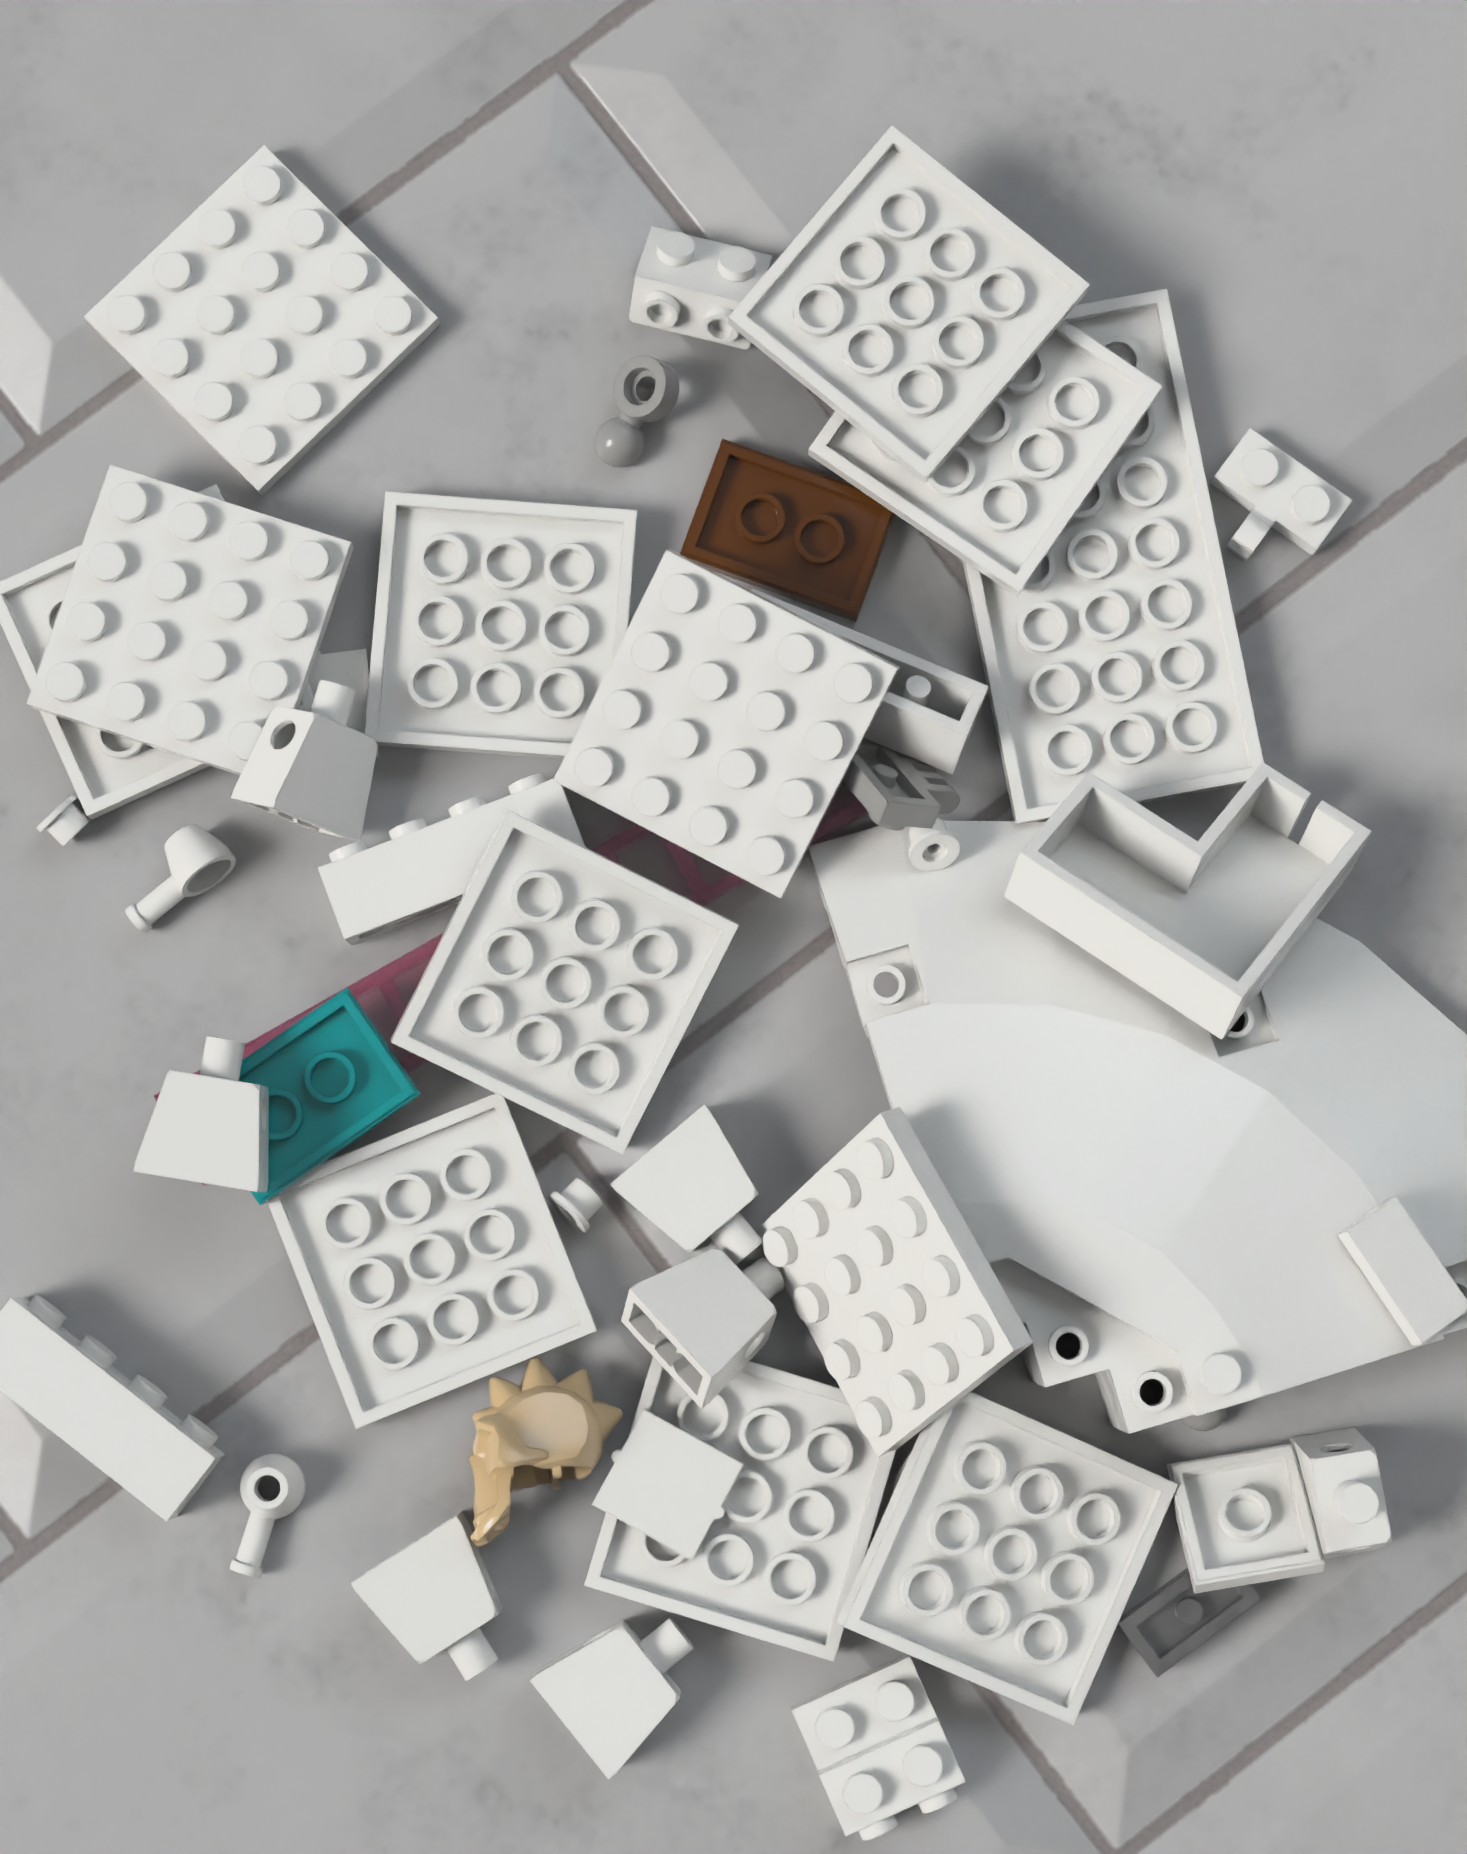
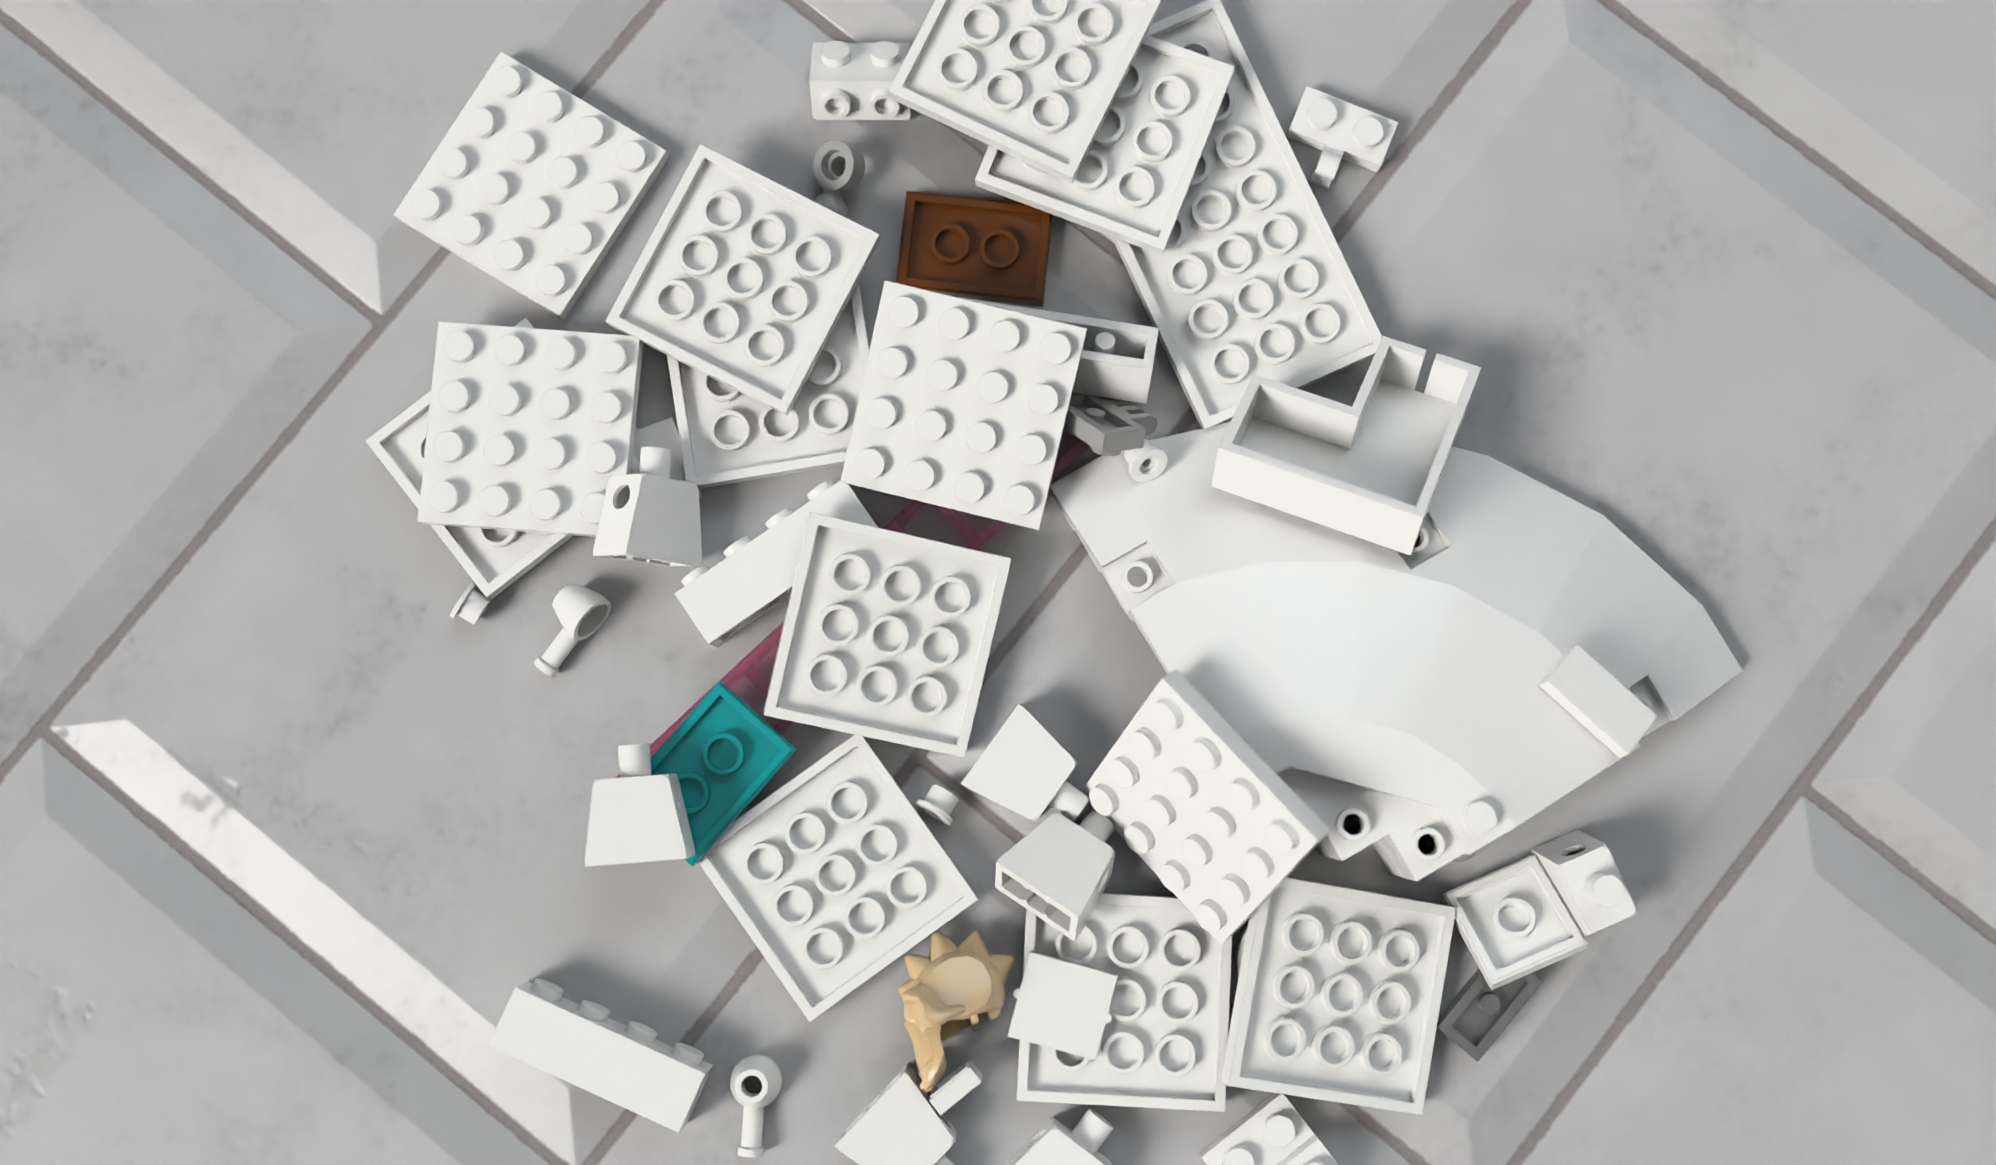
camera: 10 degrees left, 0 degrees up
none -> white plate [605,144,881,416]
none -> white tile [929,1059,982,1116]

